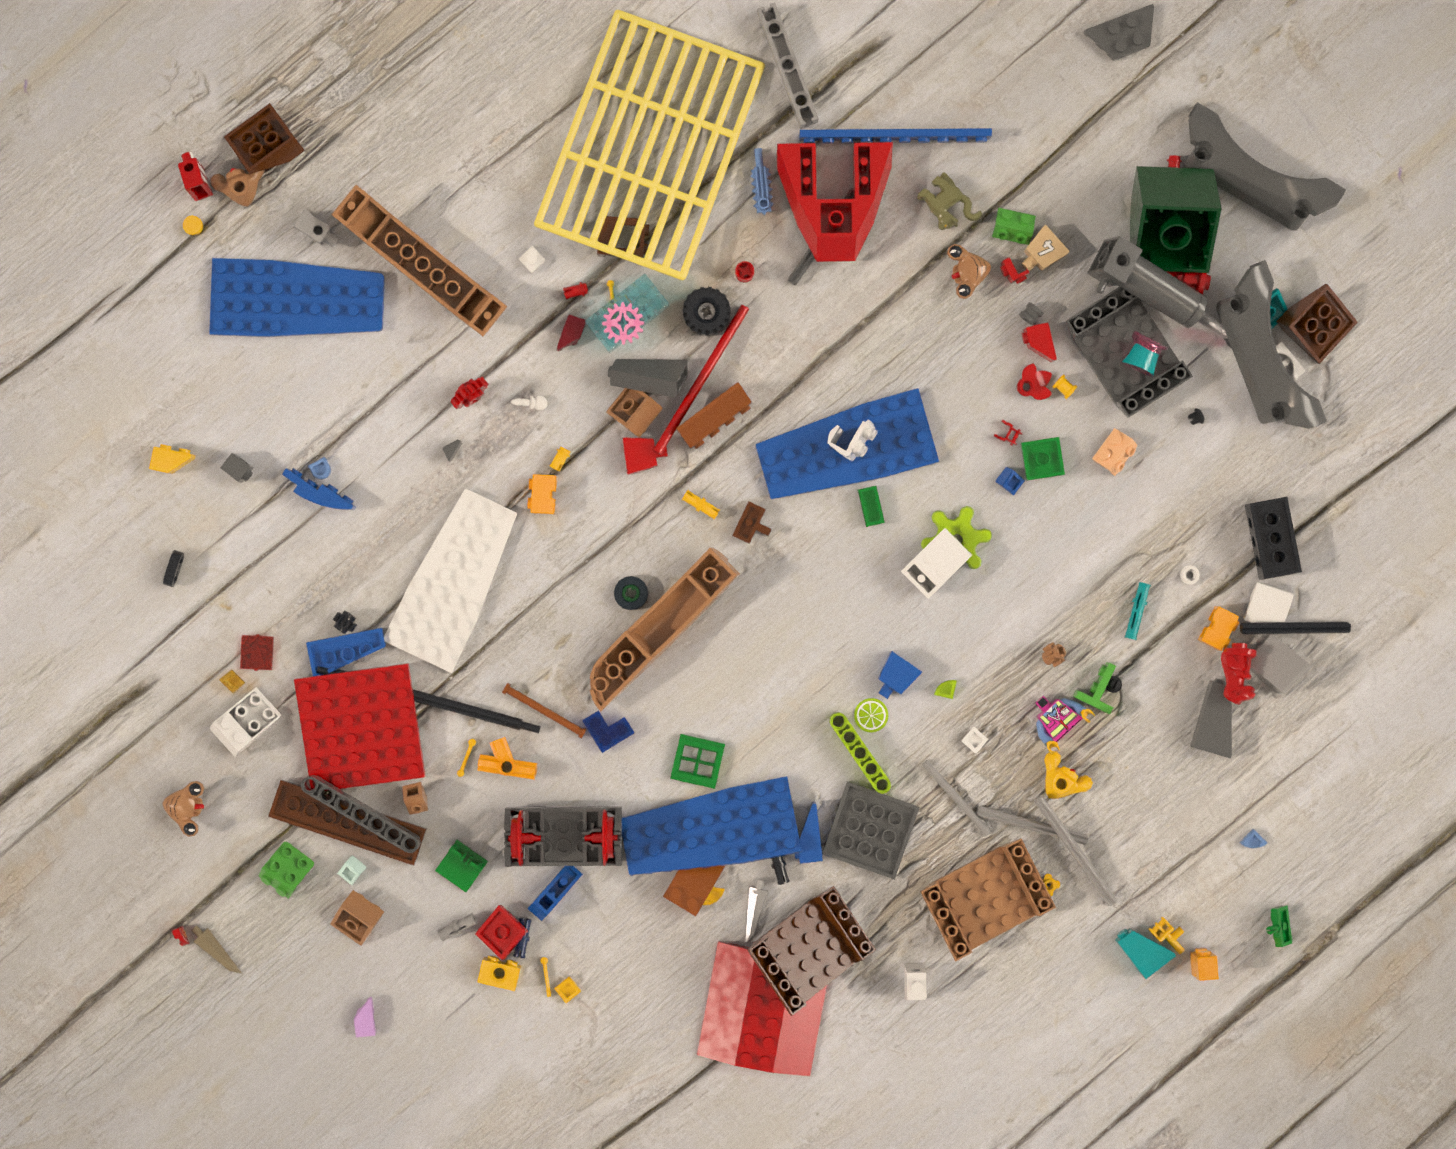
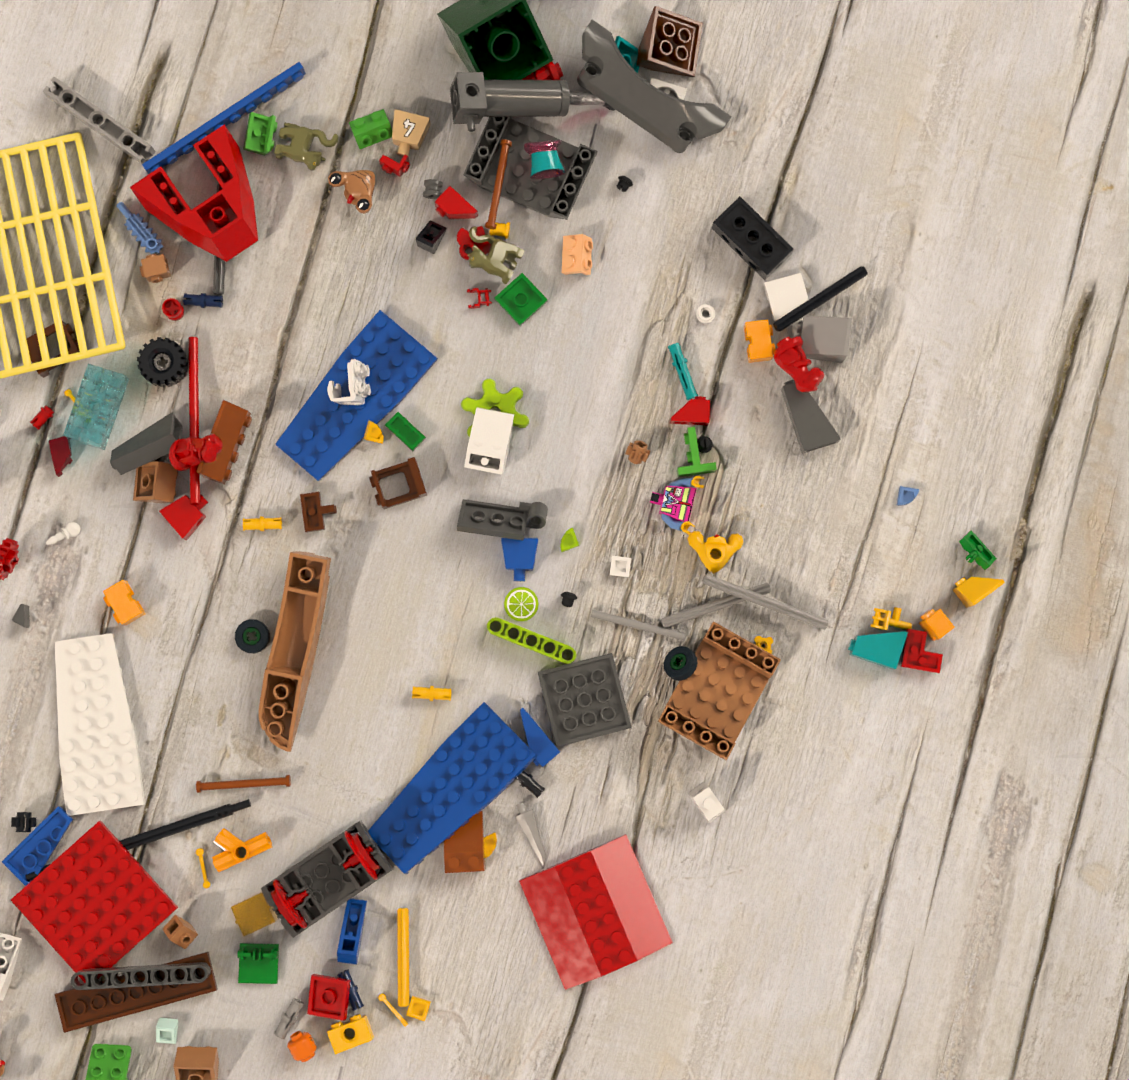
camera: 30 degrees left, 5 degrees down
yellow pin [549,446,571,472] -> none
clear blue plate [582,710,635,753] -> none
bright pink gear [602,302,644,345] -> none
green piece [670,734,725,789] -> none
slope [747,886,876,1016] -> none
blue slope [995,467,1025,496] -> none
none -> medium nougat brick [140,254,171,283]
none -> red animal [169,434,223,471]
none -> dark blue pin [183,293,223,308]
none -> clear yellow piece [231,893,275,936]
none -> bright green bracket [243,112,277,156]
none -> orange head [287,1031,317,1062]
none -> yellow tile [364,420,384,444]
none -> reddish brown window [369,457,427,509]
none -> yellow axle [397,908,409,1007]
none -> yellow pin [412,686,451,701]
none -> black slope [416,220,447,254]
none -> dark grey hinge [457,499,548,541]
none -> olive animal [467,226,525,284]
none -> dark orange bar [485,139,512,230]
none -> black piece [561,592,577,607]
none -> black bush [663,646,698,681]
none -> red slope [670,396,710,426]
none -> red plate [901,628,943,673]
none -> yellow slope [952,577,1005,608]

